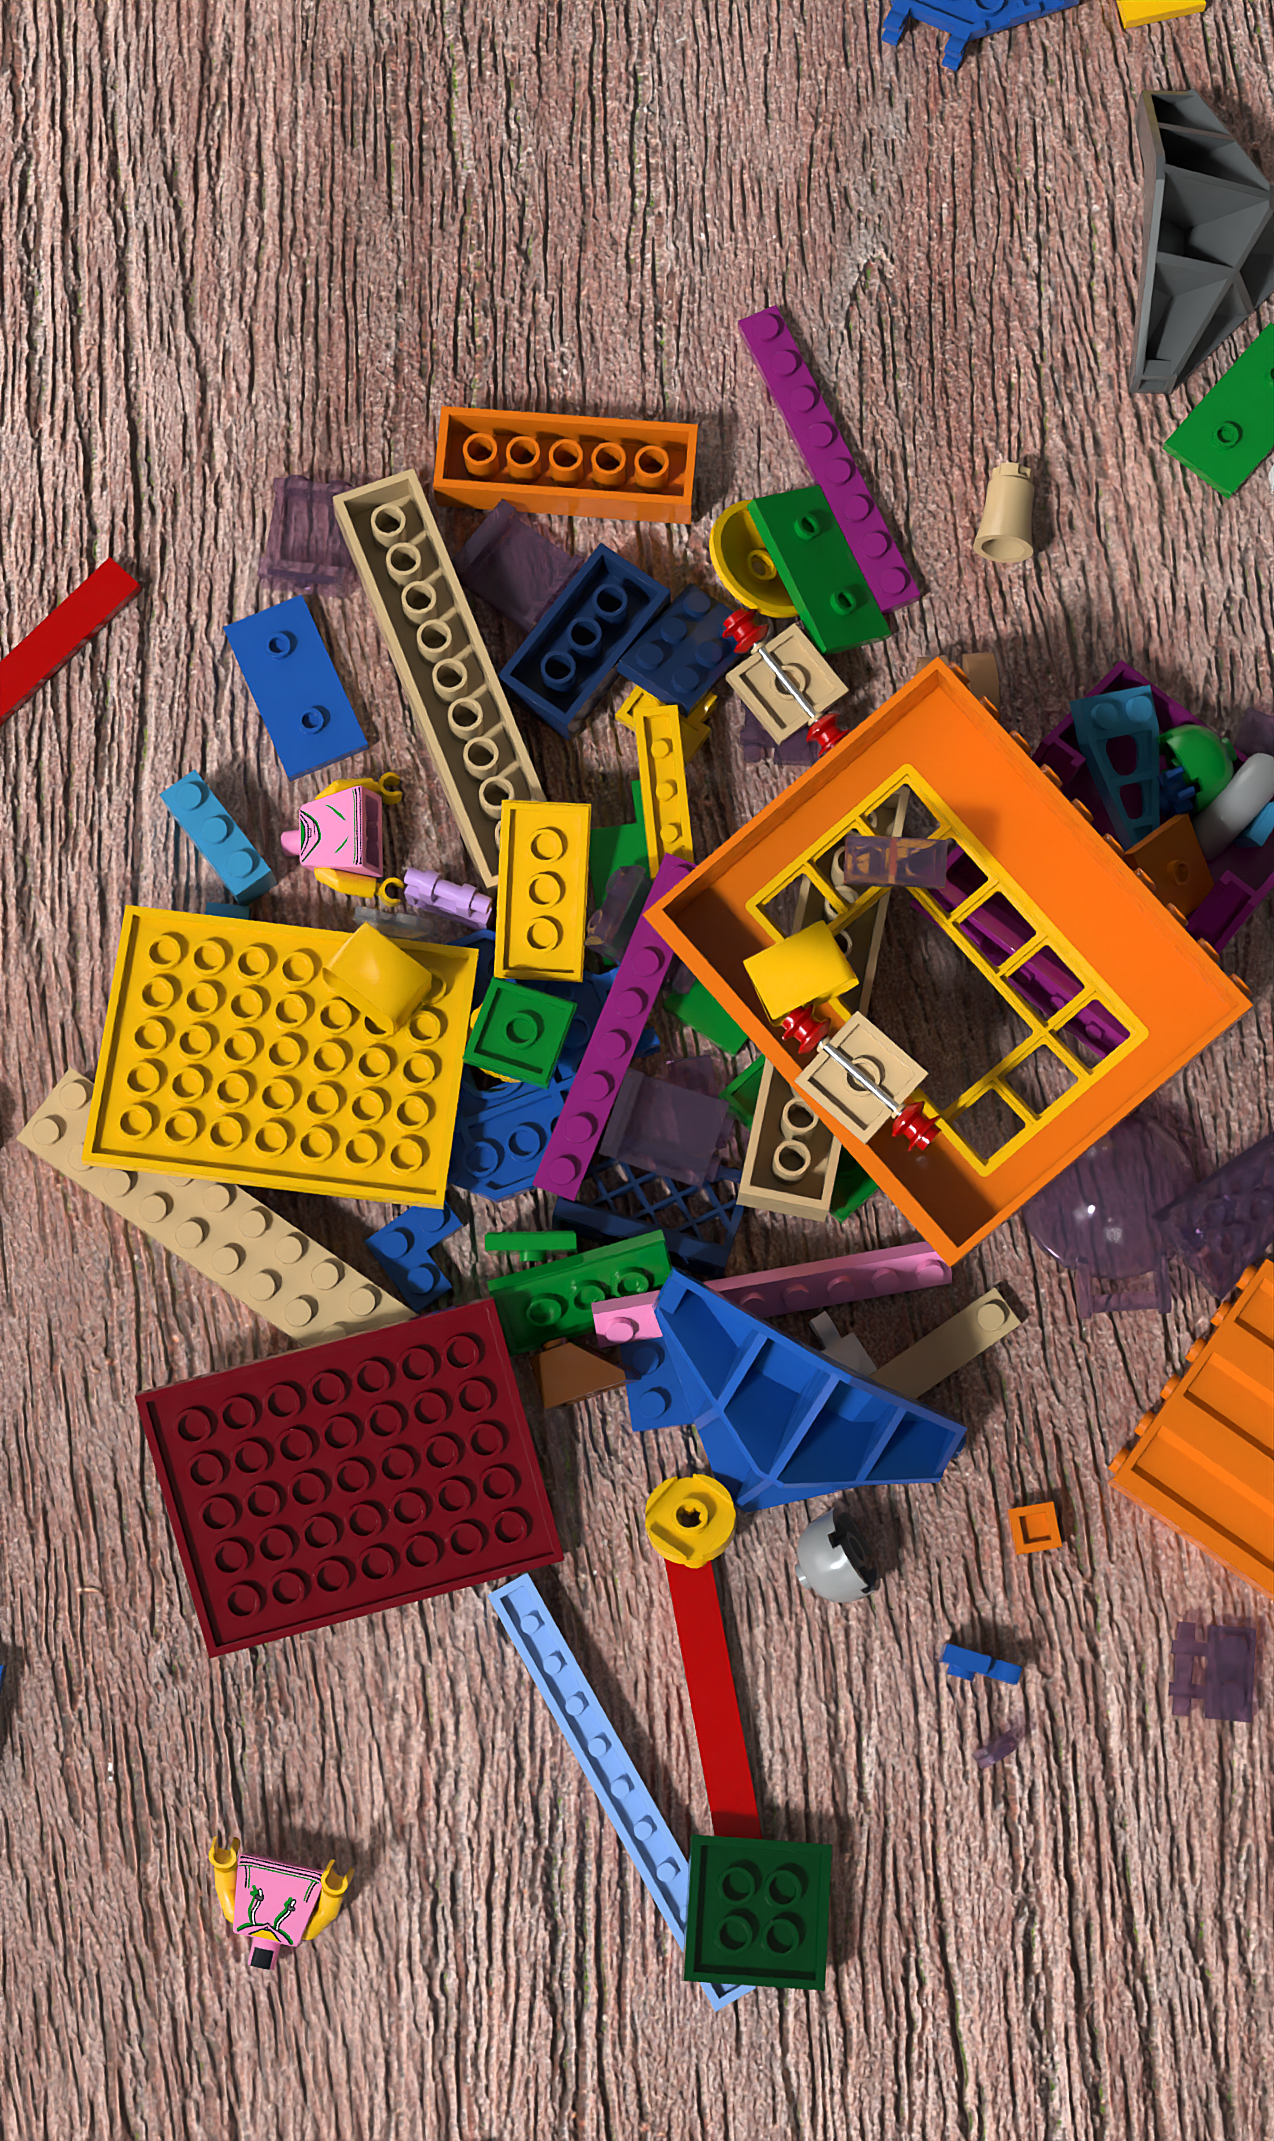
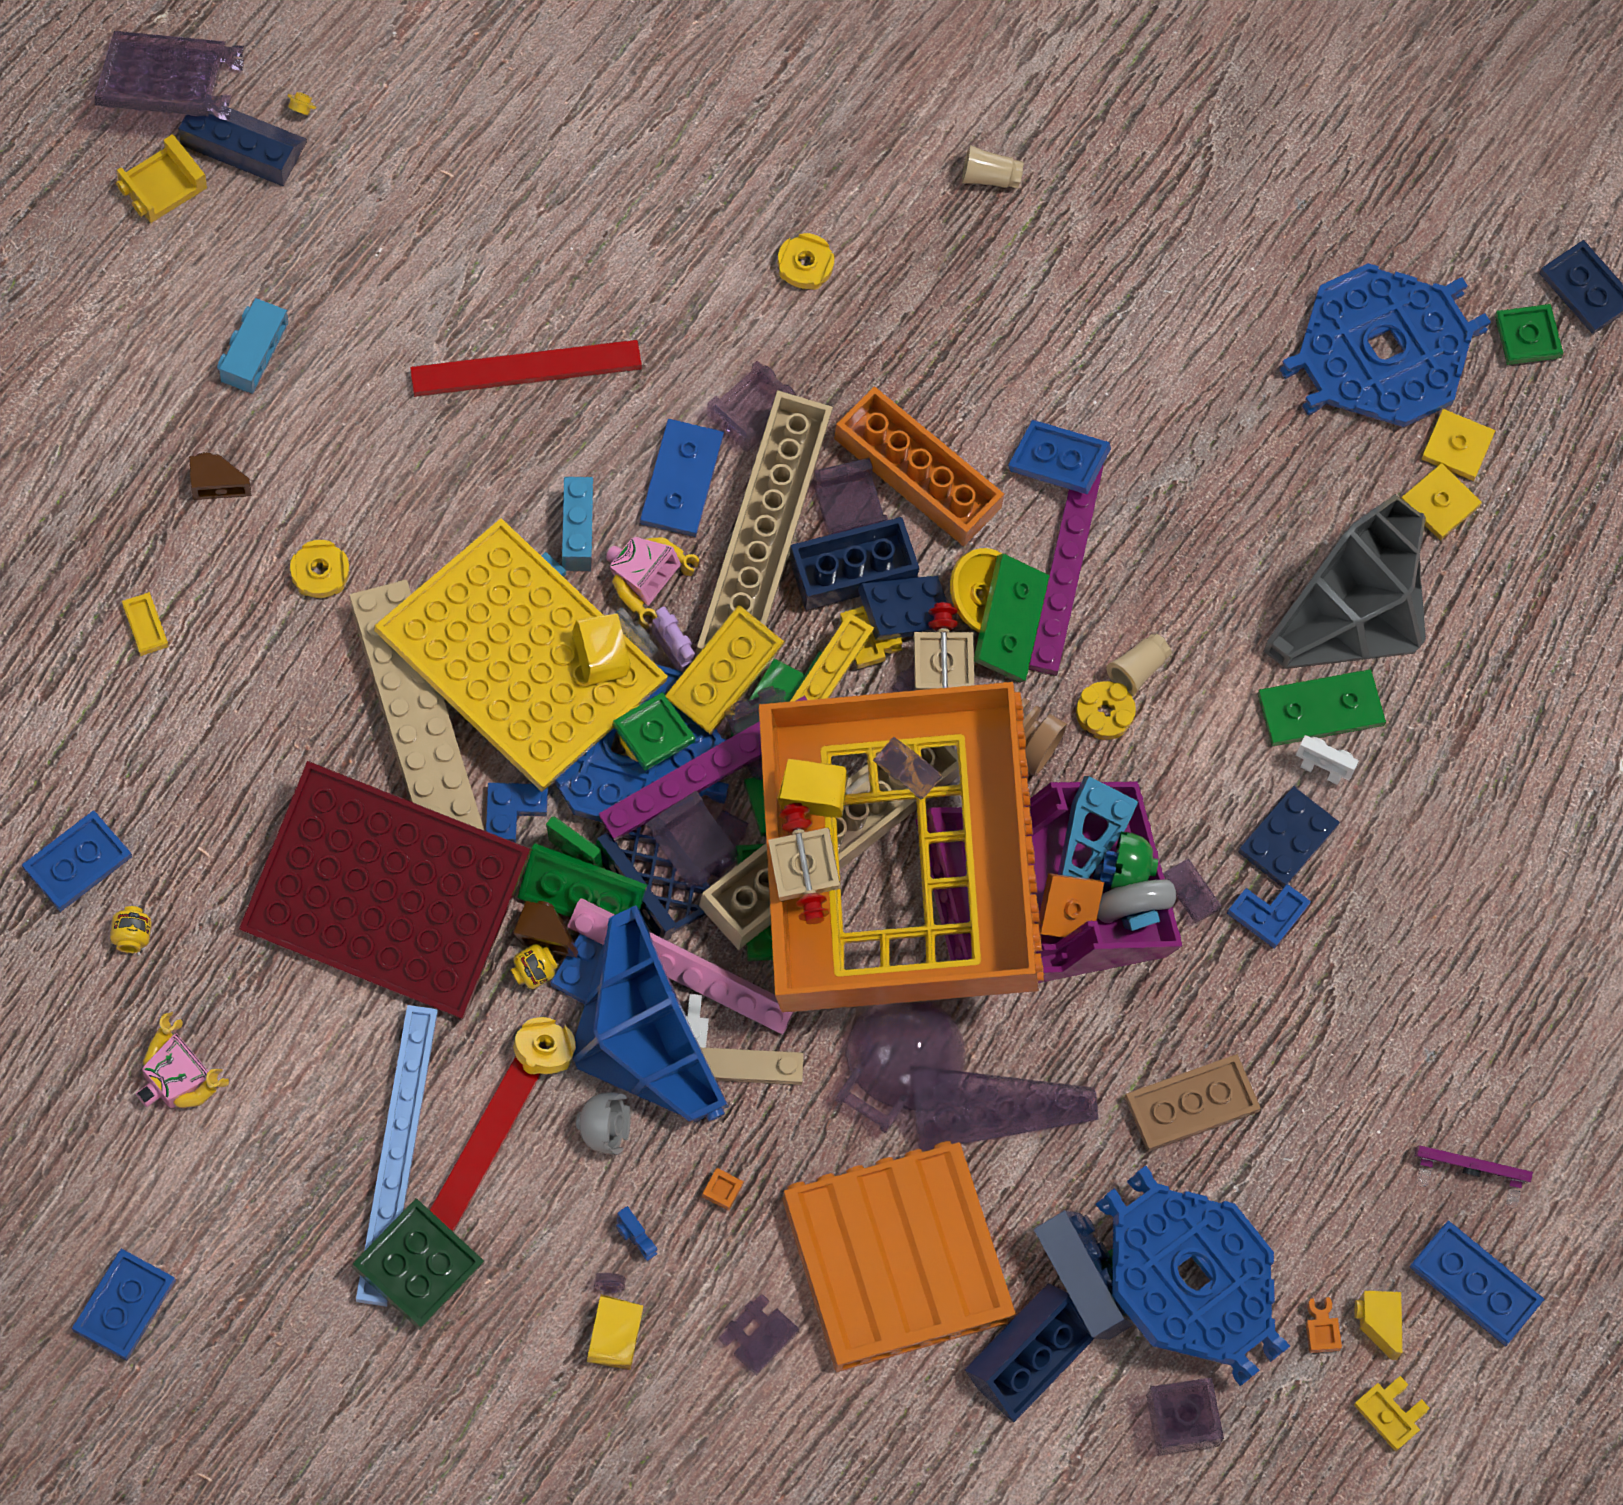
camera: 25 degrees right, 10 degrees down
none -> yellow head [110,906,152,953]
none -> yellow head [510,944,558,989]
none -> yellow piece [587,1294,644,1370]
none -> yellow plate [777,233,835,290]
none -> tan plant [962,145,1024,188]
none -> blue plate [1008,420,1111,494]
none -> yellow plate [1076,681,1136,740]
none -> yellow plate [1401,463,1482,541]

